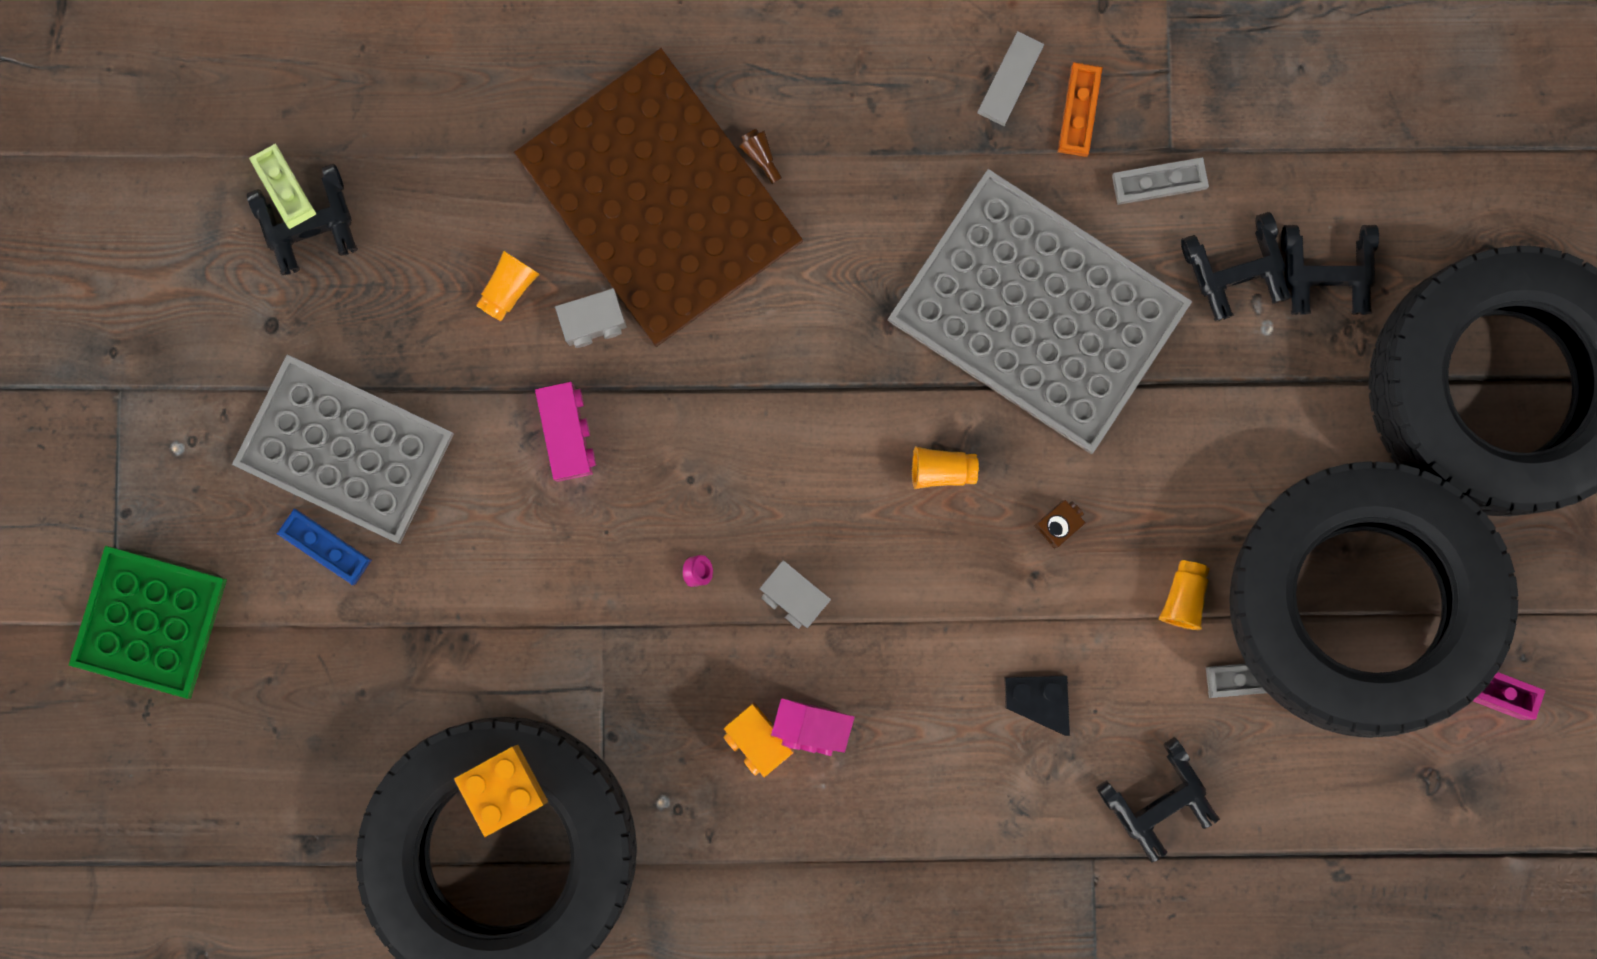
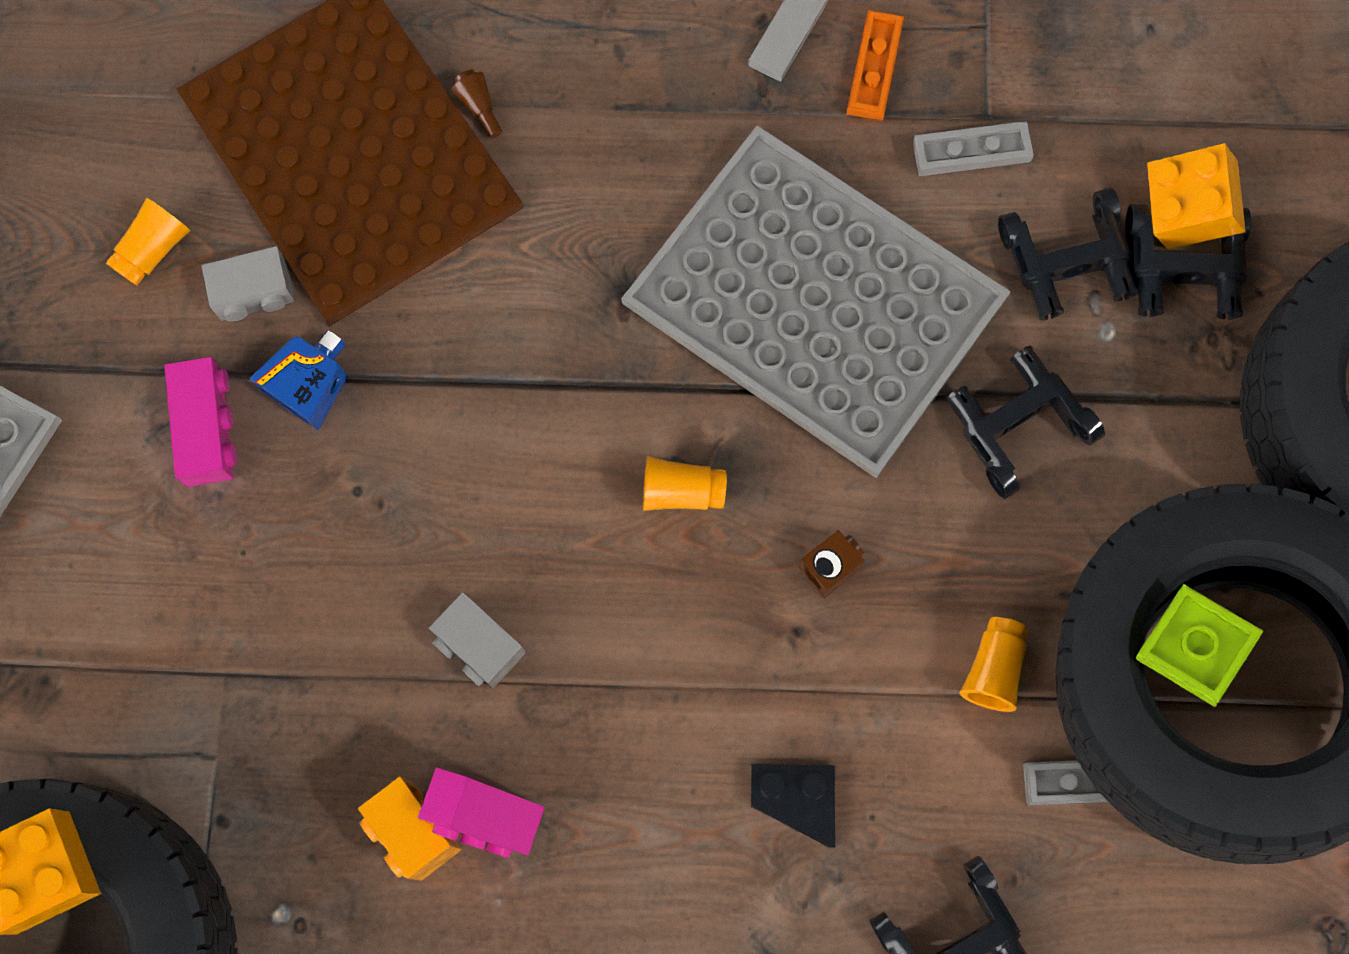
camera: 10 degrees right, 10 degrees down
dark pink tile [683,555,713,587] -> none
none -> blue torso [250,330,347,430]
none -> black connector [945,345,1105,499]
none -> lime tile [1136,584,1263,707]
none -> light orange brick [1147,143,1246,249]

